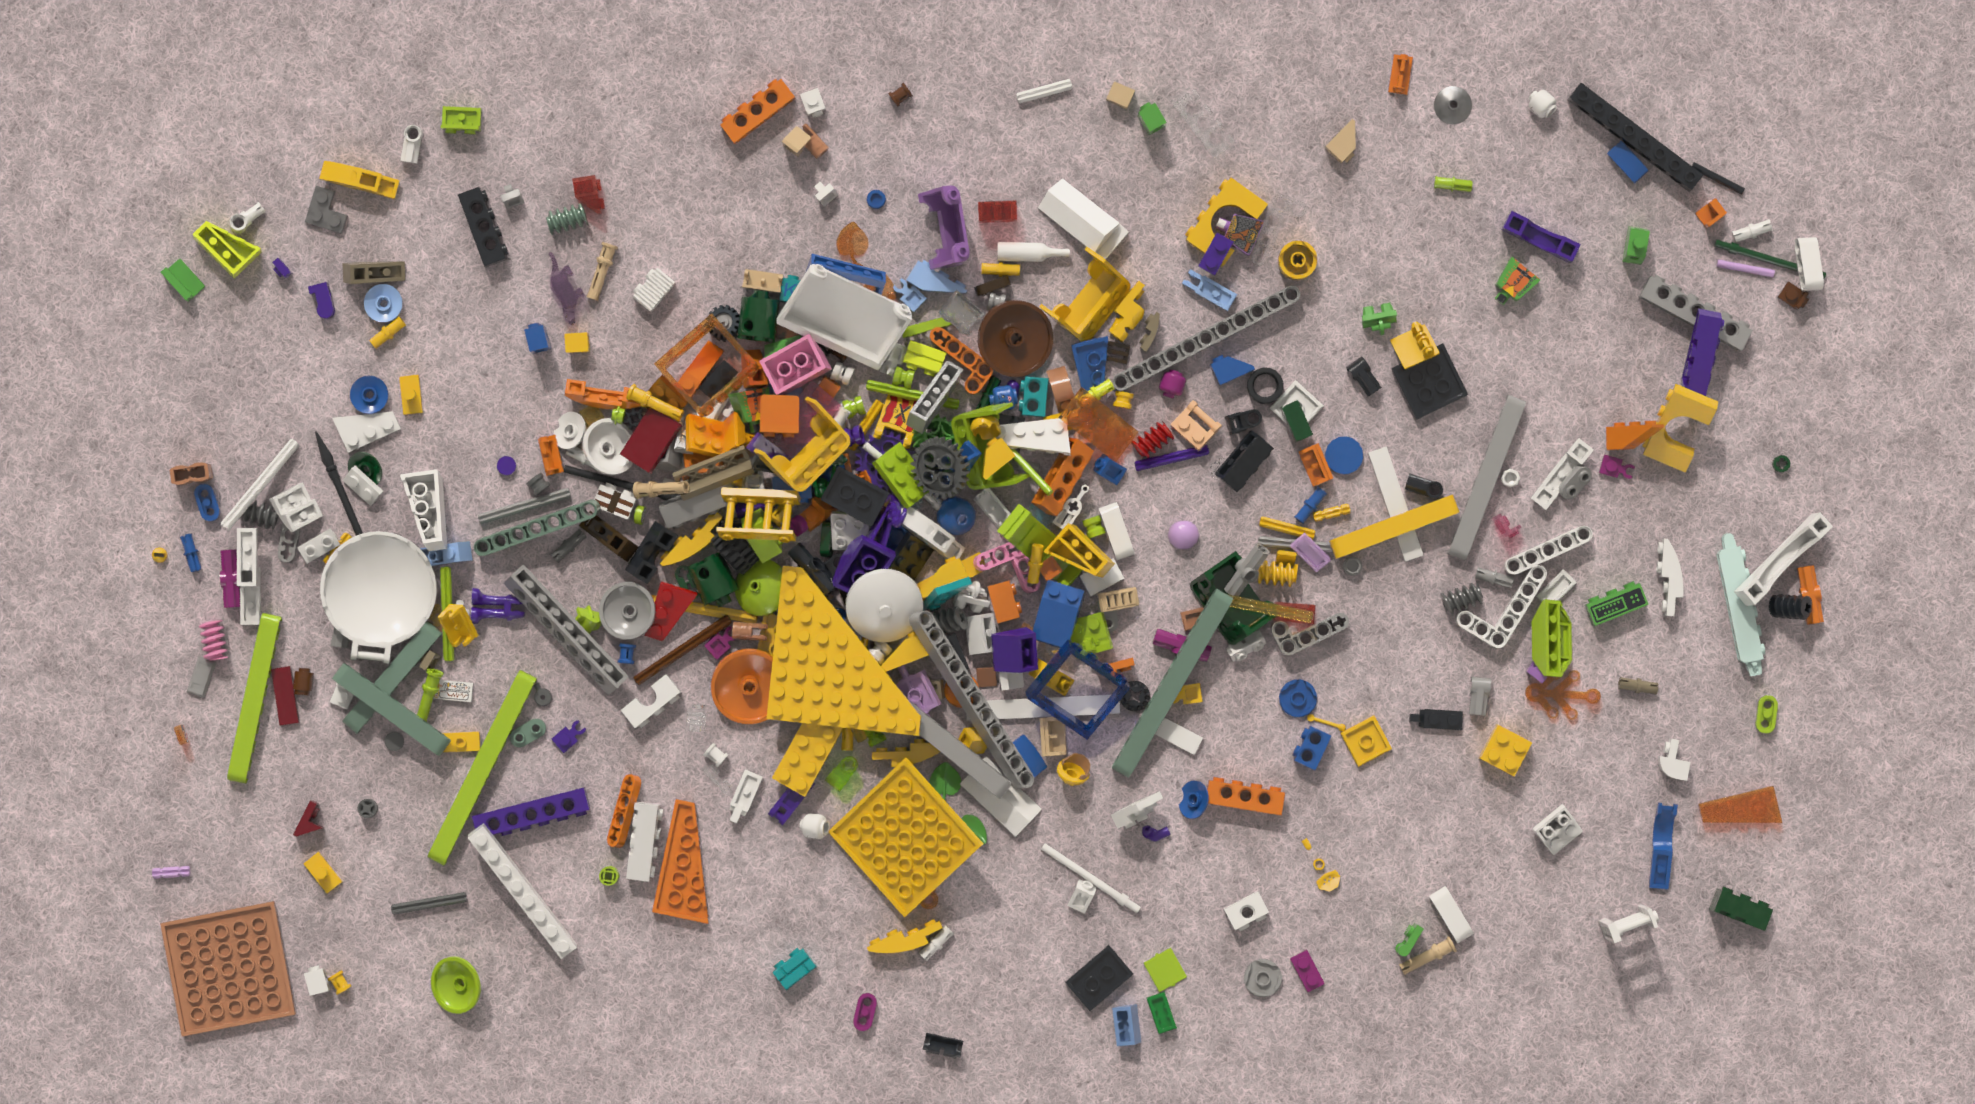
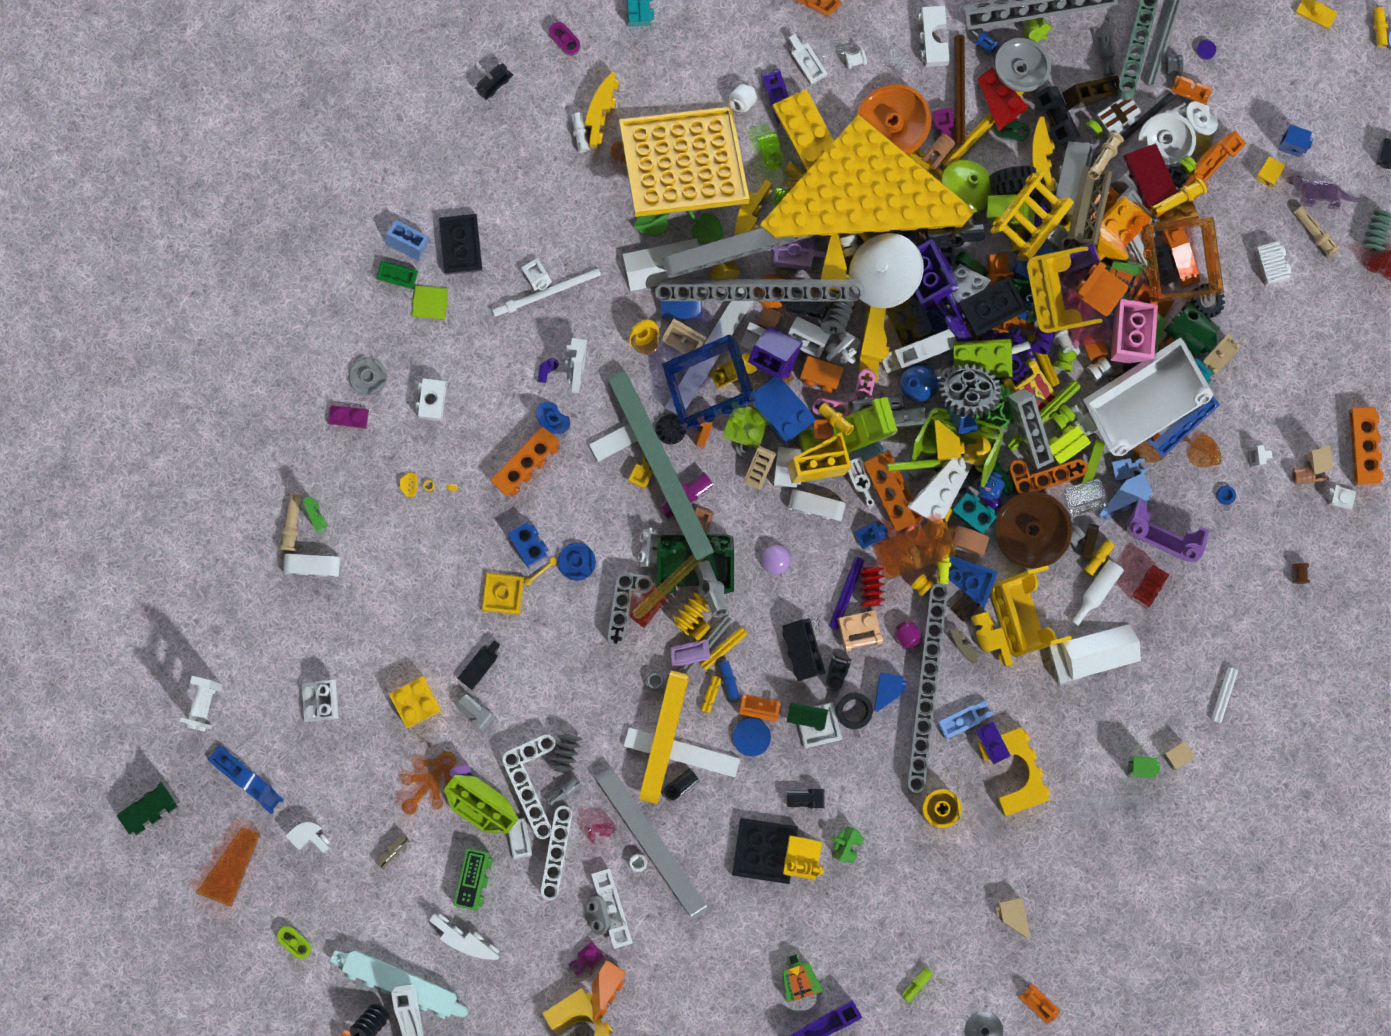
camera: 120 degrees right, 5 degrees down
dark green cylinder [687,552,739,608] -> none
magenta tile [790,515,808,537] -> none
teal wing [923,577,972,612] -> none
lime wheel [1082,515,1106,539] -> none
torso [1216,214,1264,256] -> none
none -> dark grey pin [848,393,905,413]

